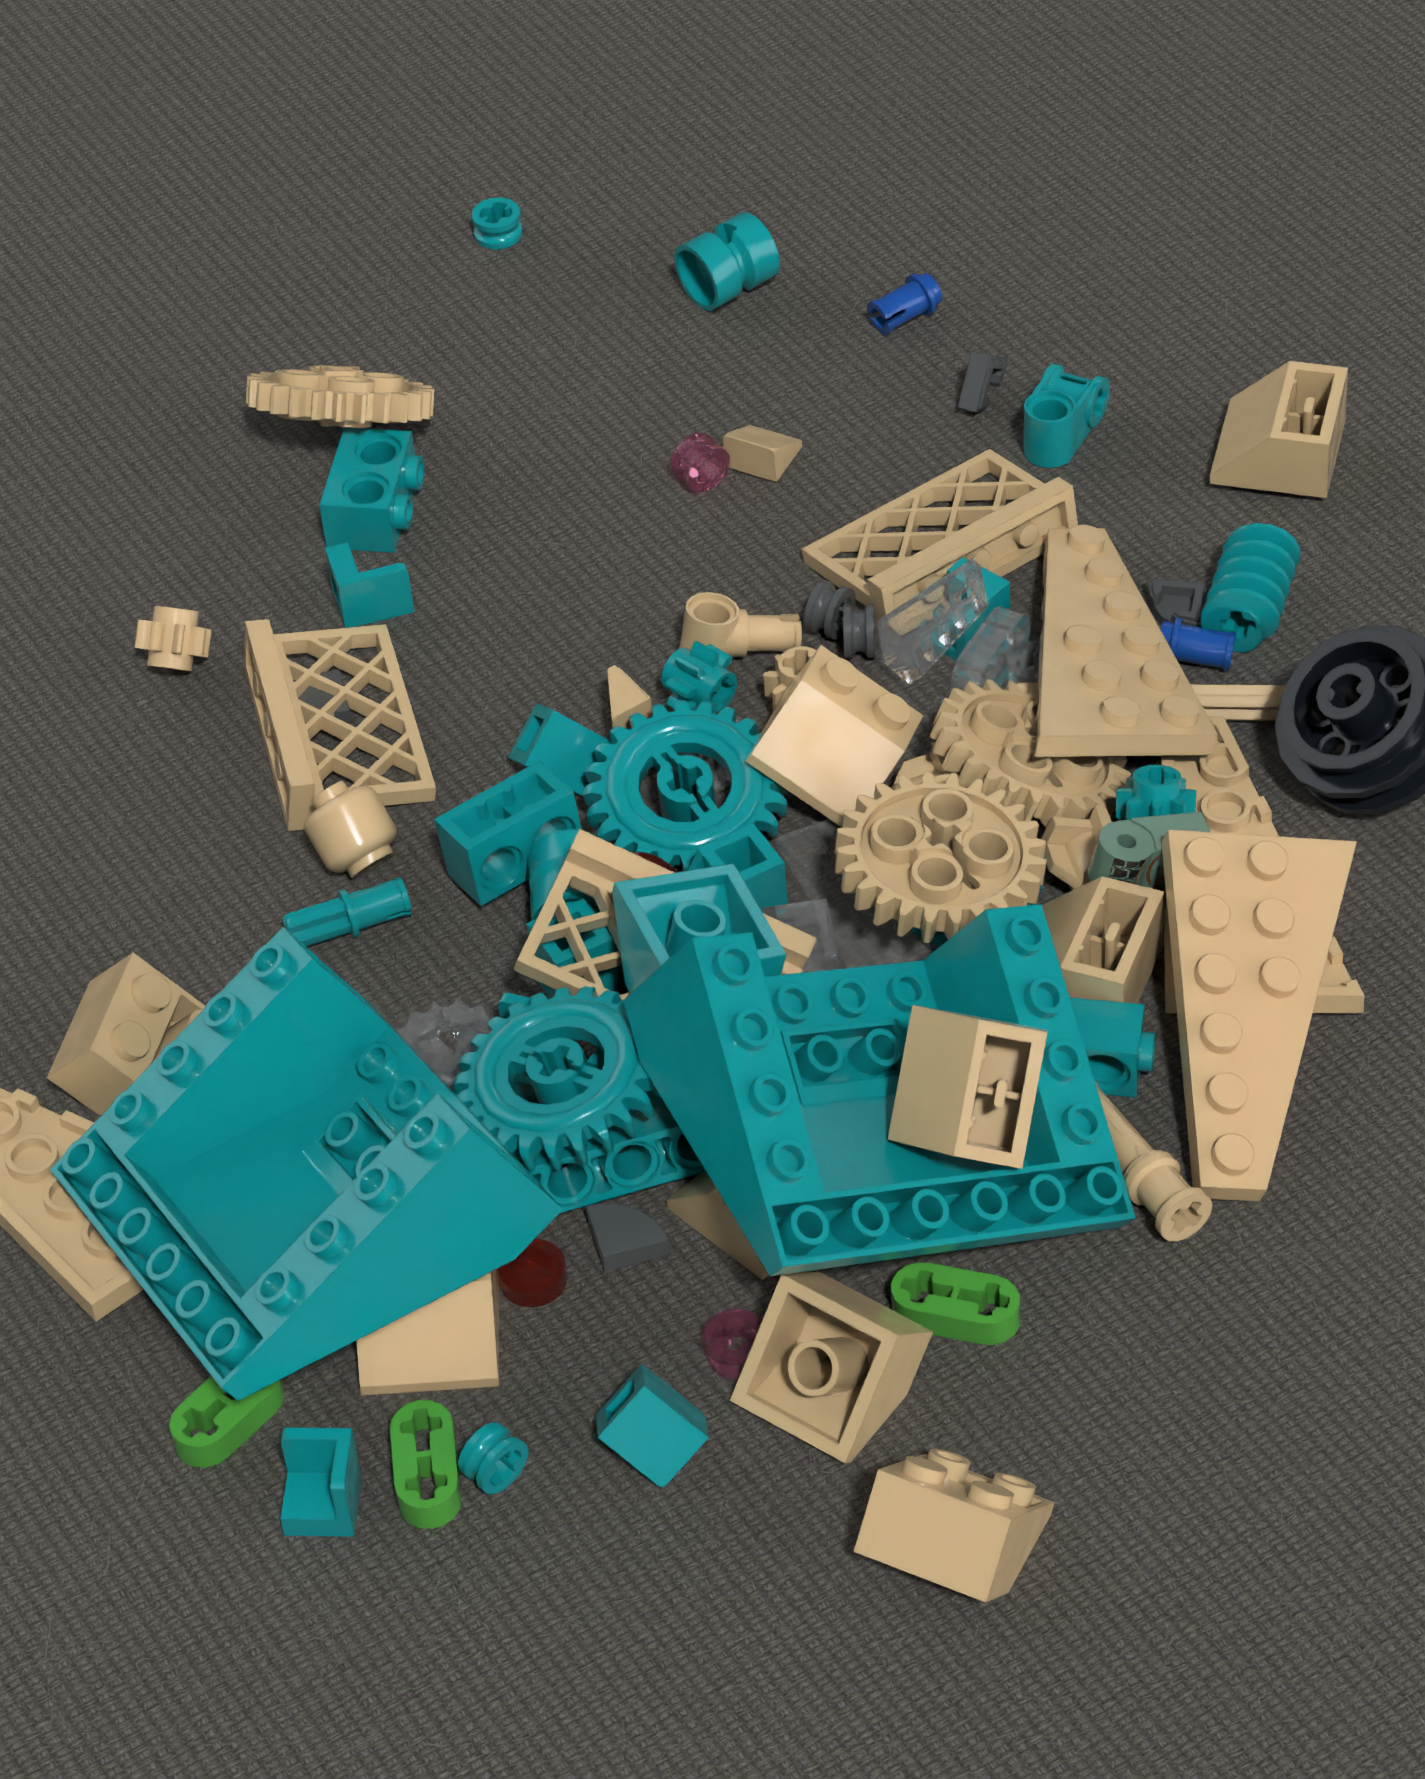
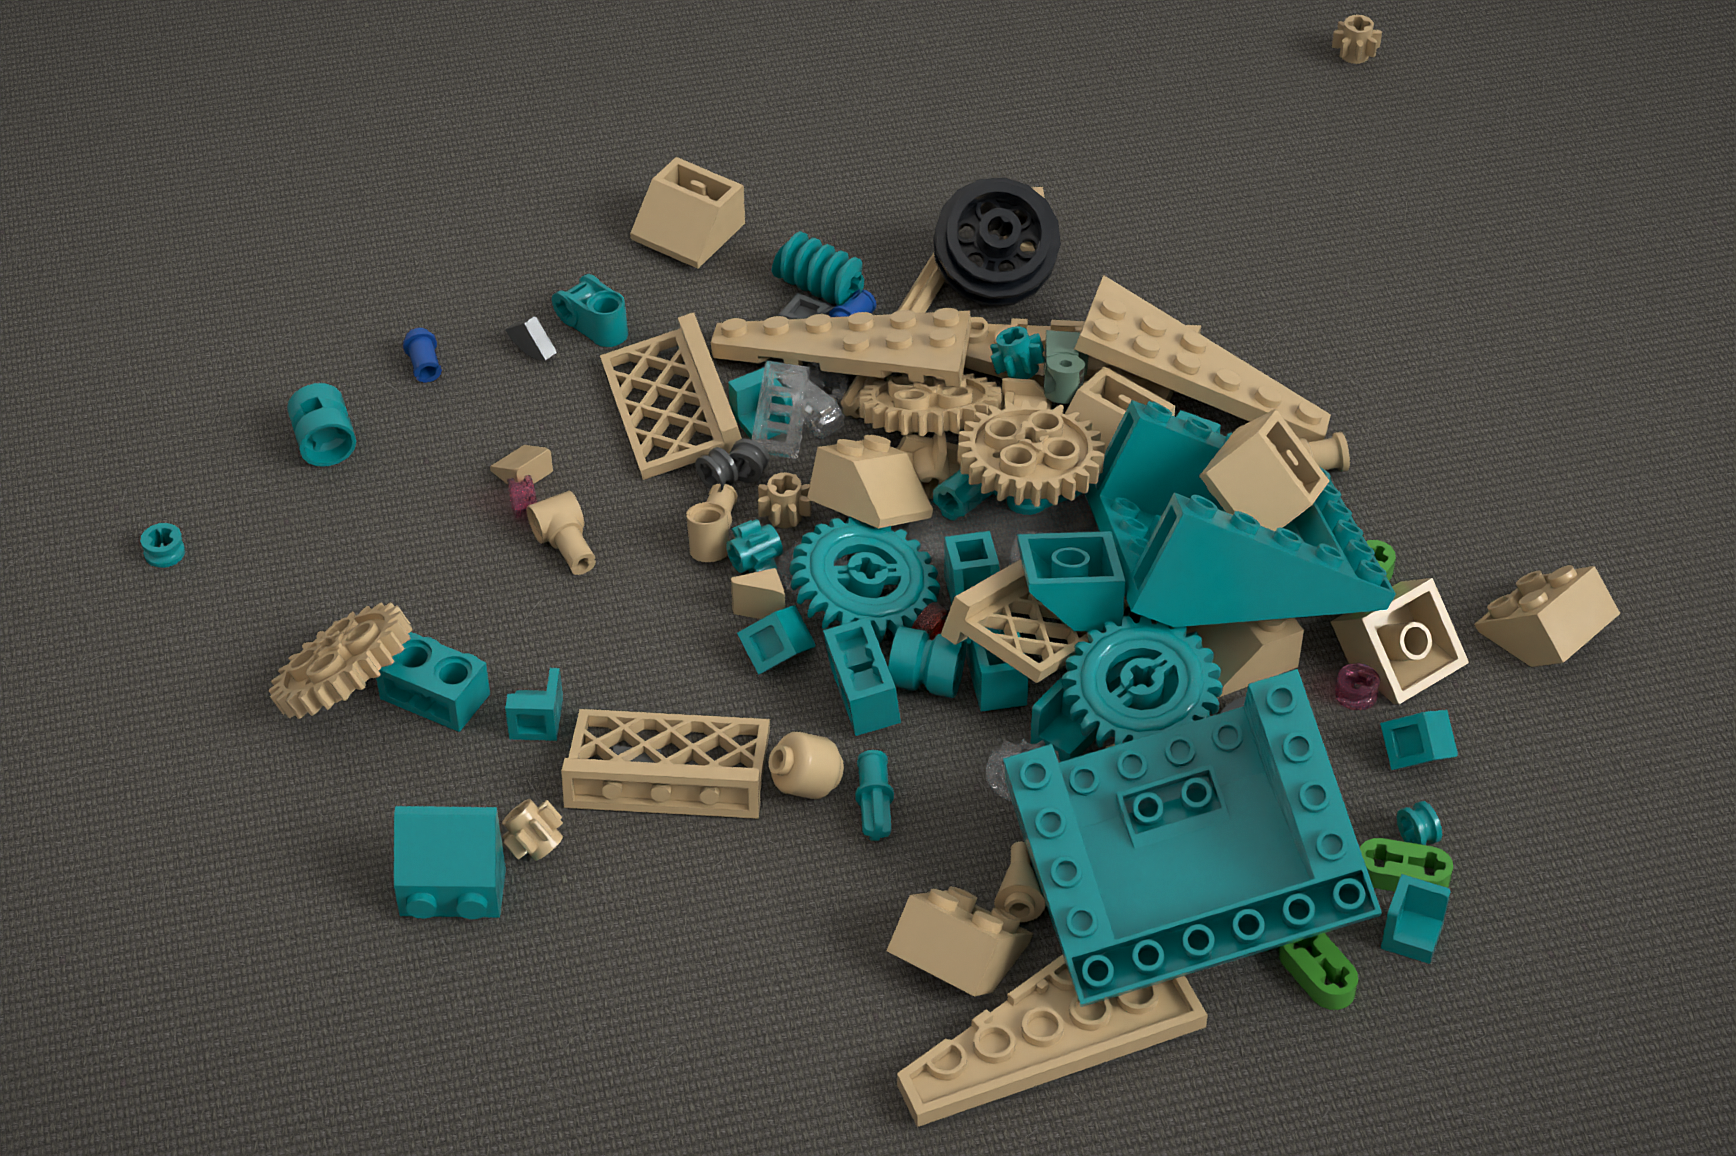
camera: 75 degrees left, 0 degrees up
none -> teal slope [394,806,506,919]
none -> tan pin [526,490,596,575]

